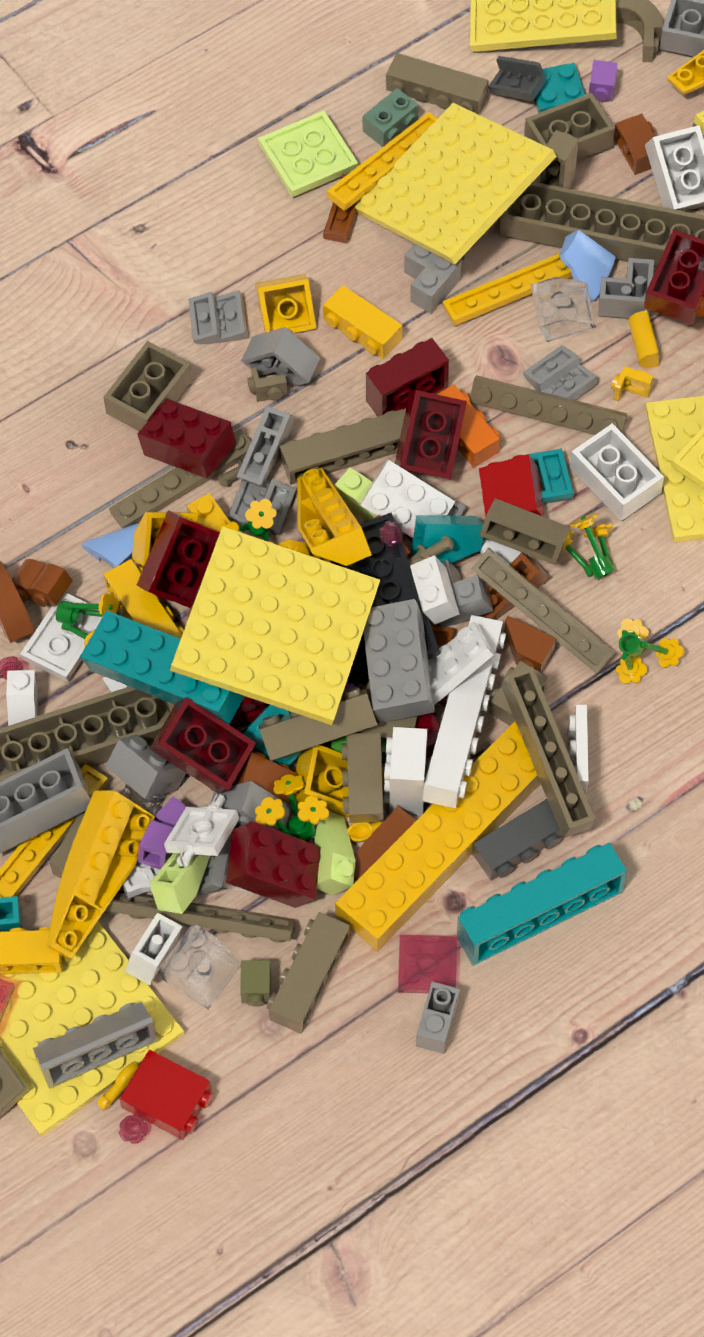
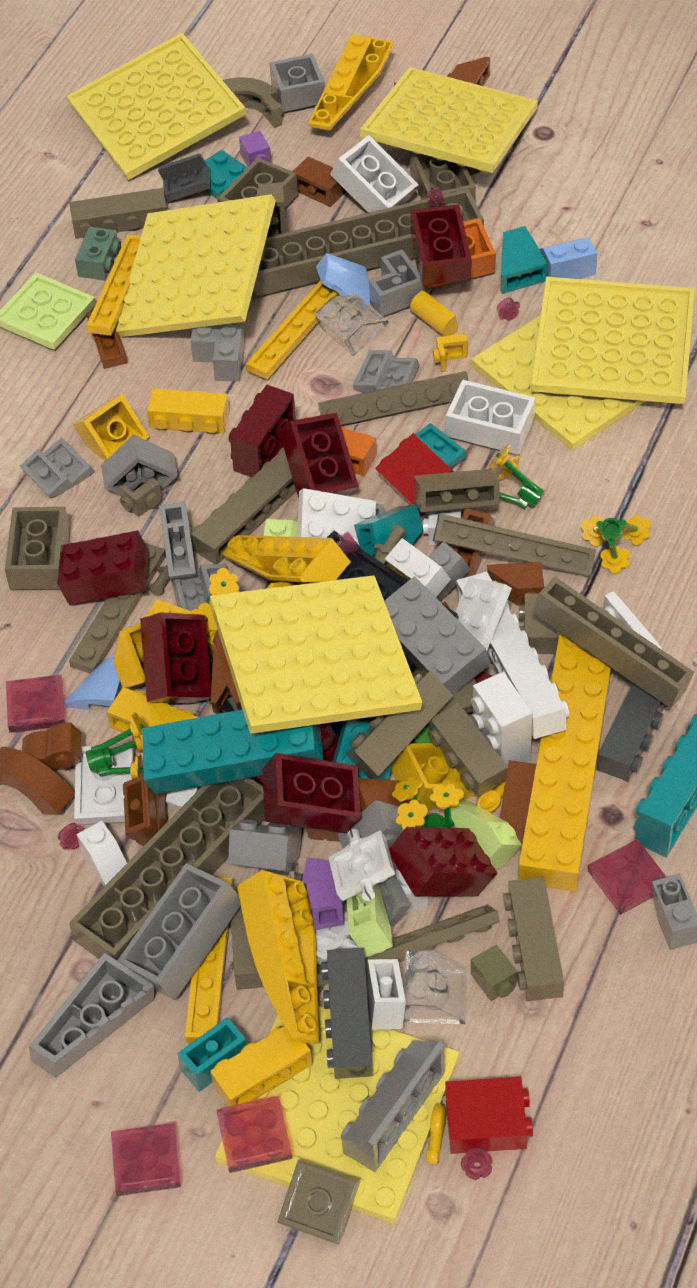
camera: 30 degrees left, 10 degrees down
none -> clear pink plate [6,675,65,733]
none -> dark orange brick [123,775,166,846]
none -> dark grey brick [321,947,373,1079]

